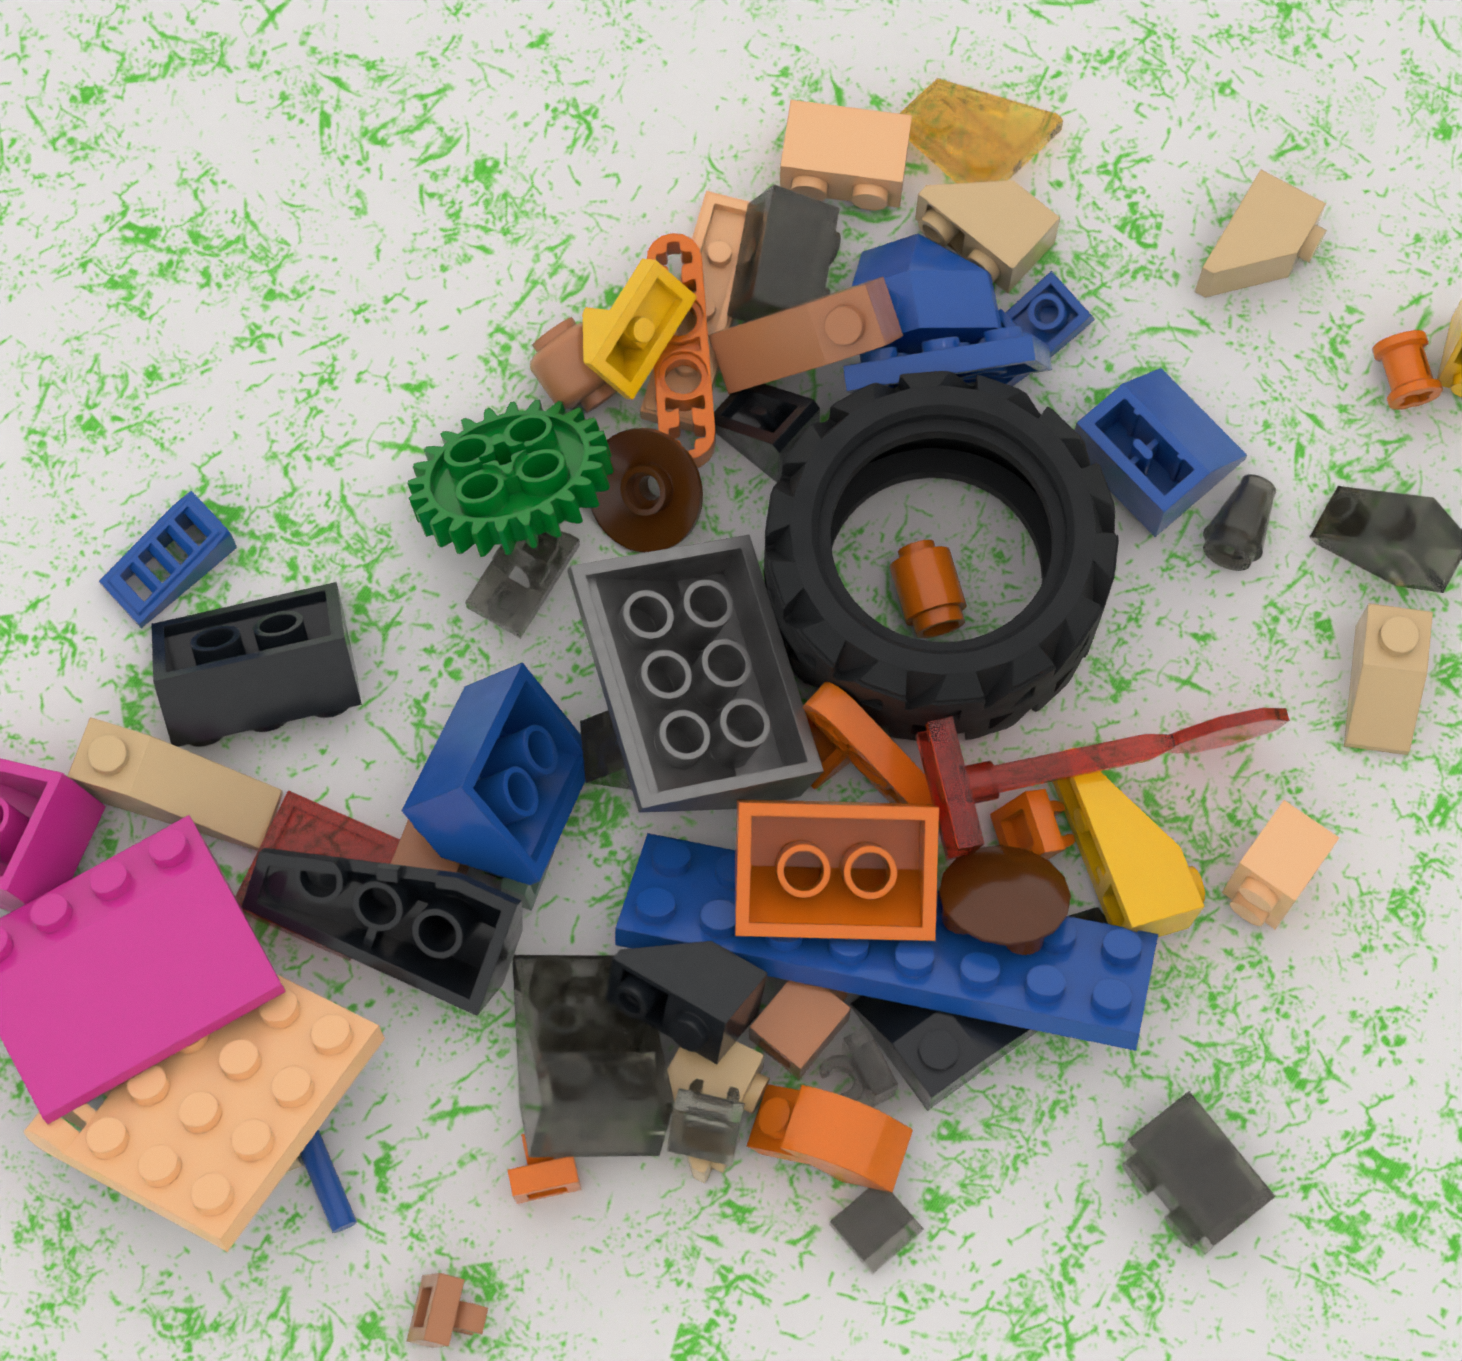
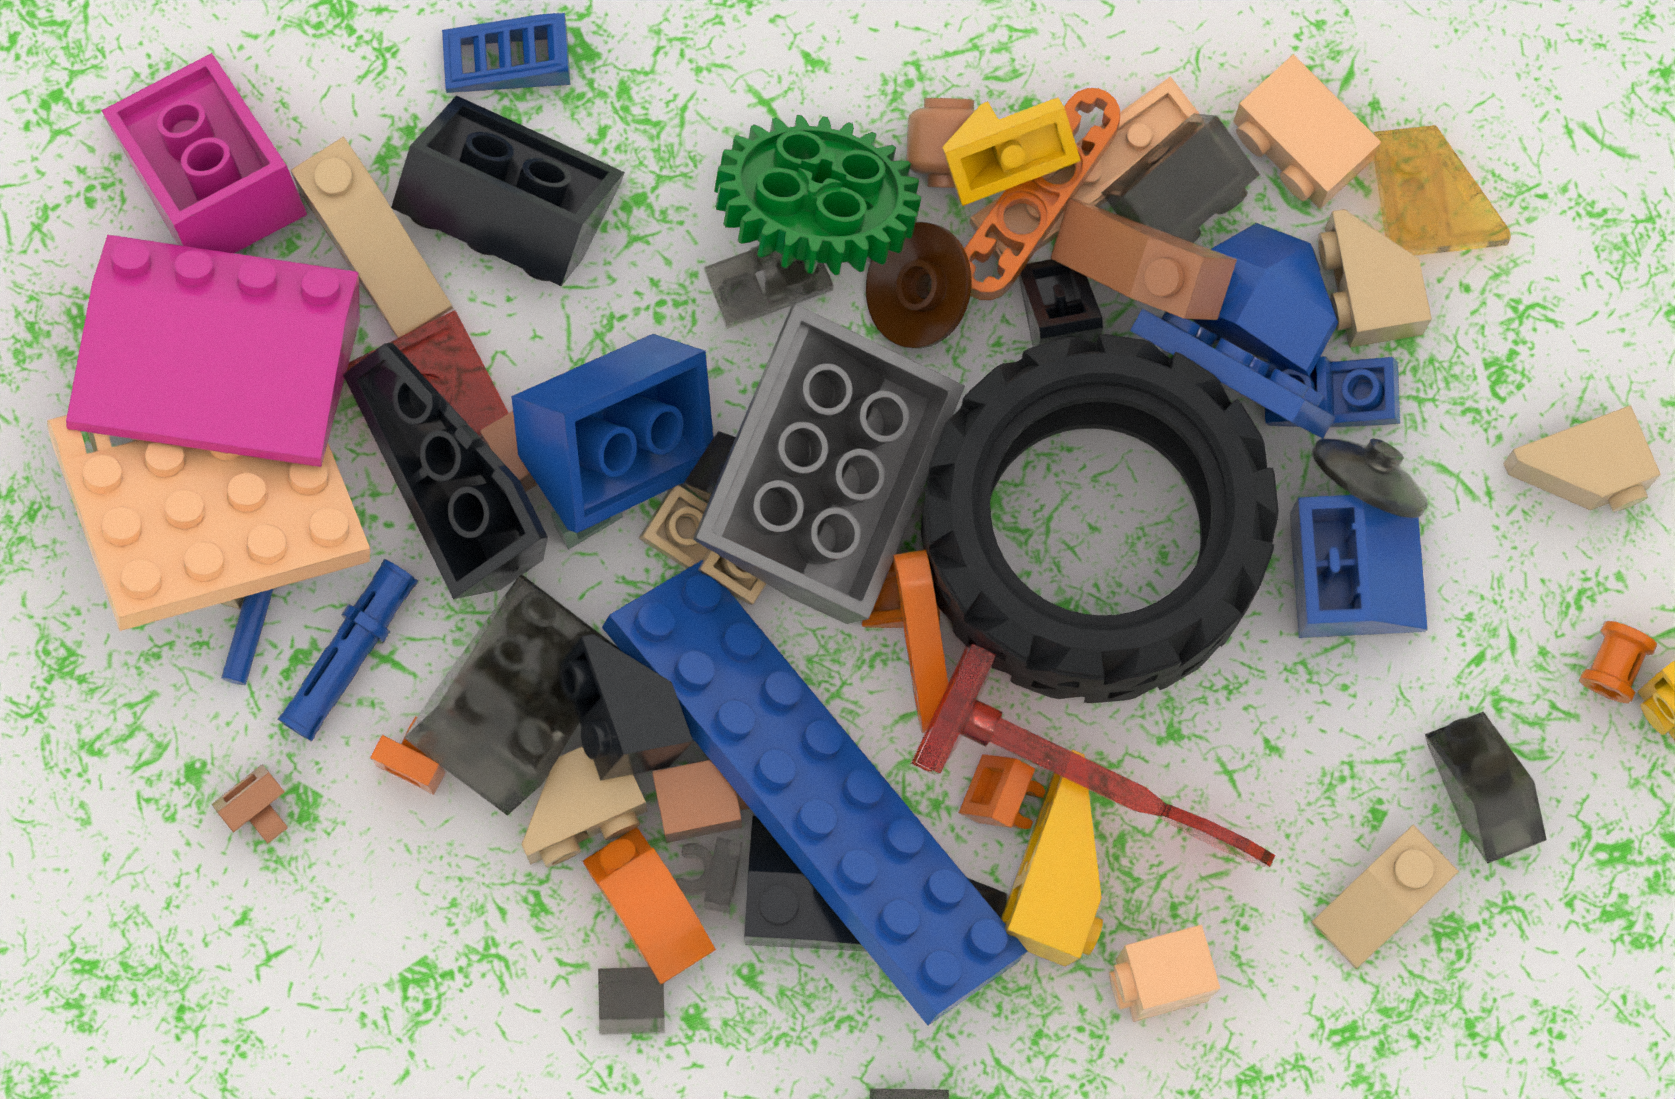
camera: 35 degrees right, 5 degrees up
clear smoke tile [667,1079,745,1166] -> none
orange slope [735,799,939,941] -> none
orange brick [889,540,967,638] -> none
reddish brown dish [939,845,1071,955] -> none
clear smoke cone [1203,474,1276,571] -> none
none -> blue pin [277,559,418,742]
none -> tan slope [639,485,766,605]
none -> clear smoke dish [1312,438,1428,518]

